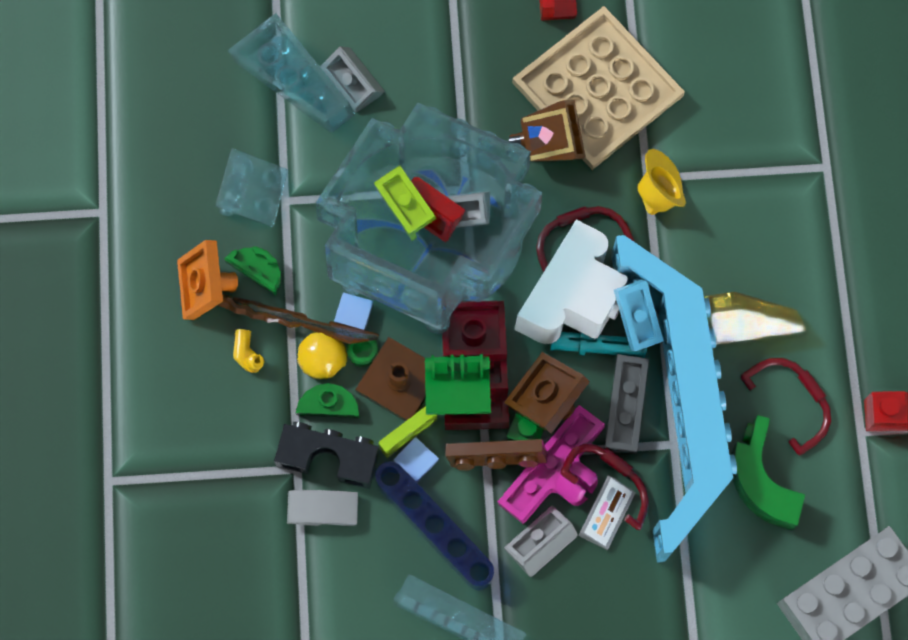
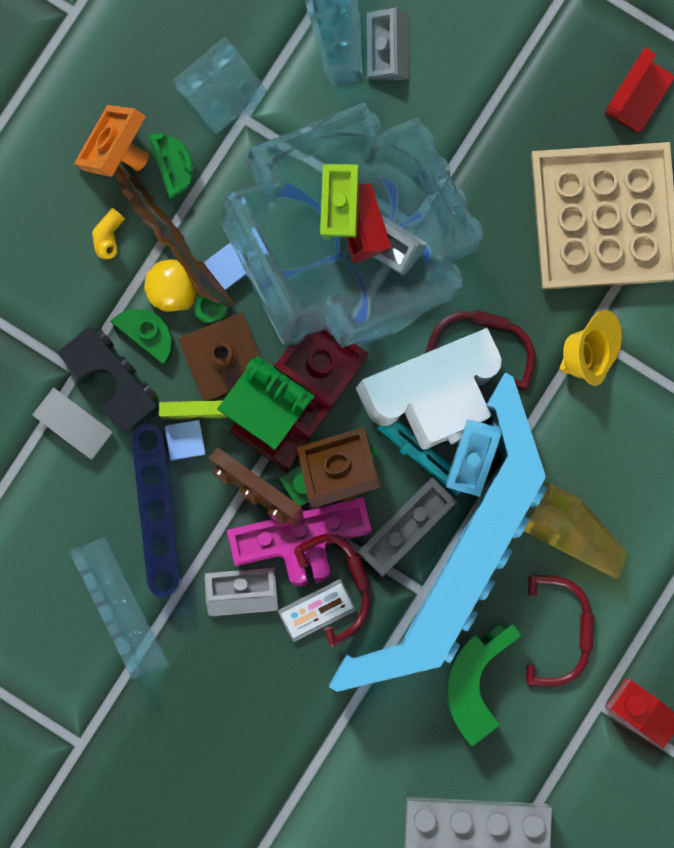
camera: 35 degrees right, 10 degrees up
reddish brown torso [509,100,586,161] -> none

